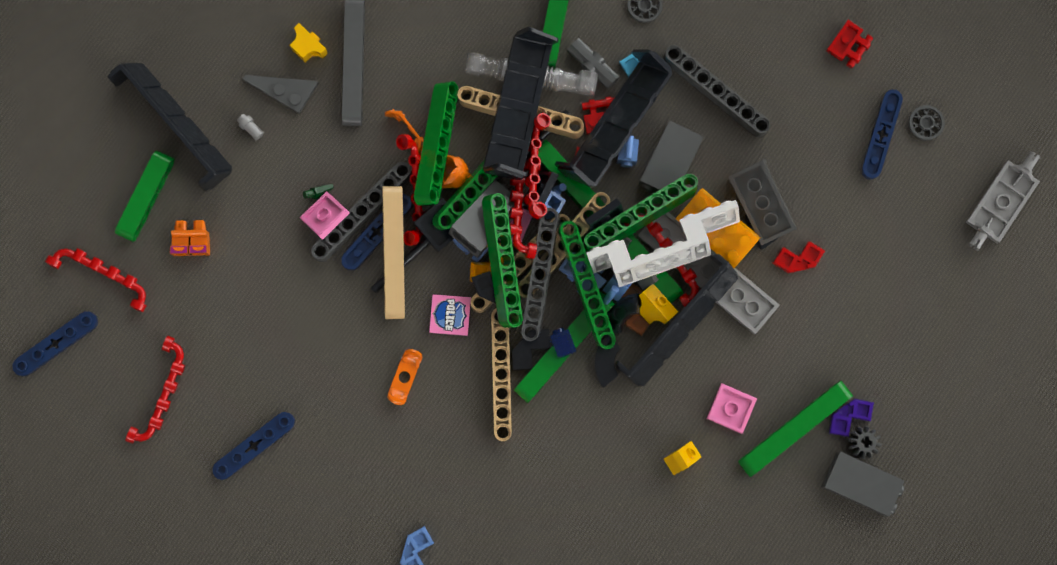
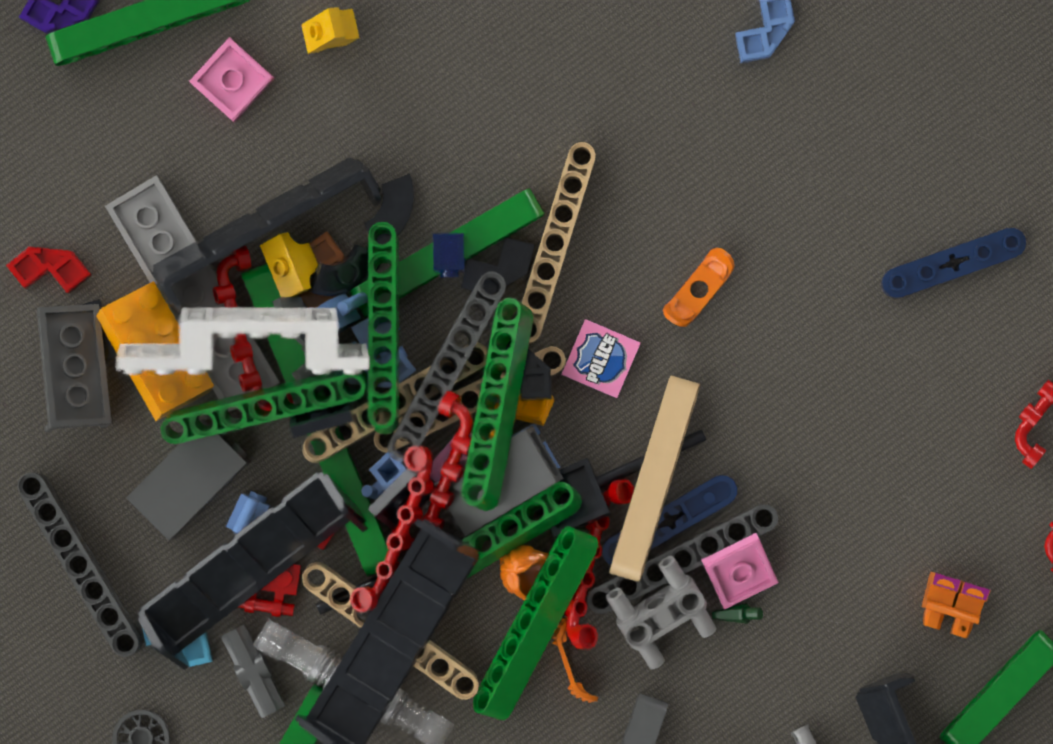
camera: 150 degrees left, 5 degrees up
none -> light grey piece [606,556,717,670]

